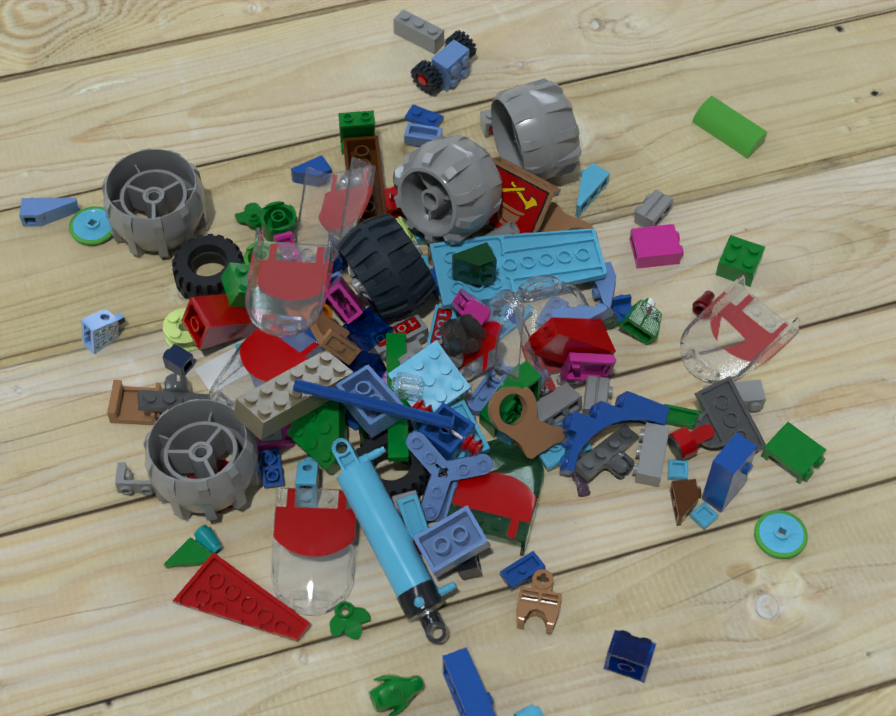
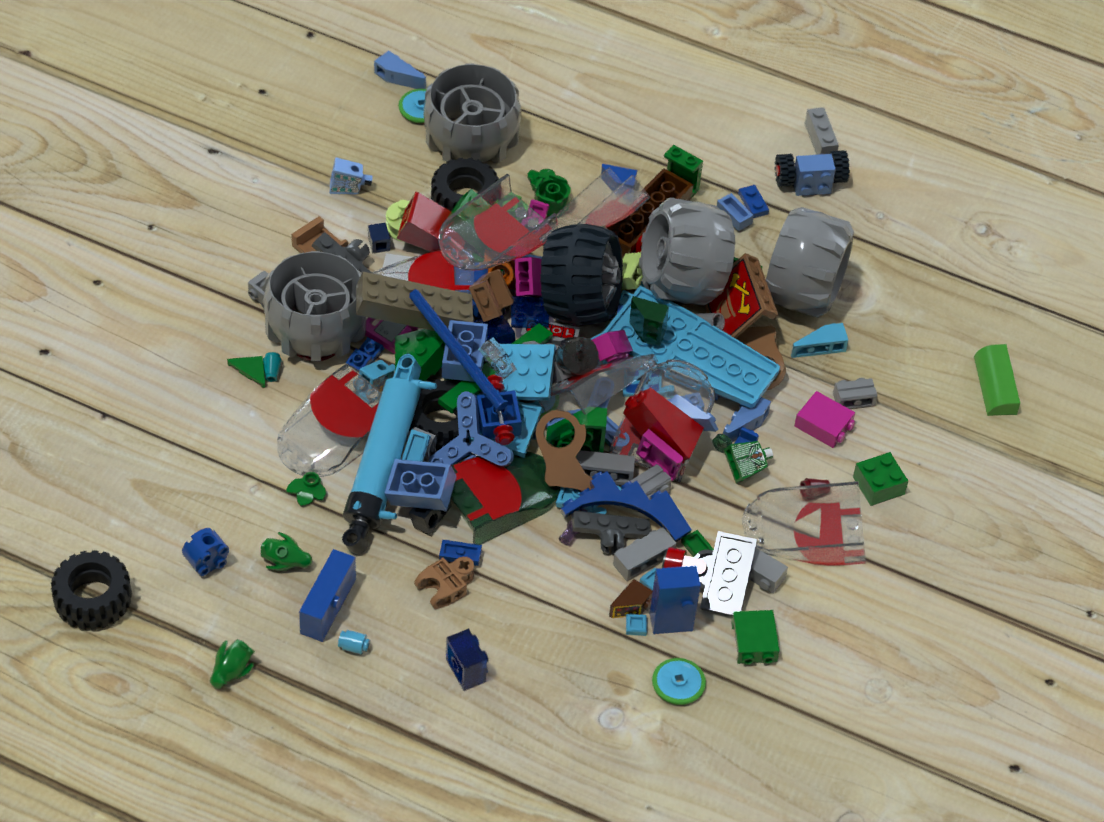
camera: 40 degrees right, 5 degrees down
red wing [173,552,311,642] -> none

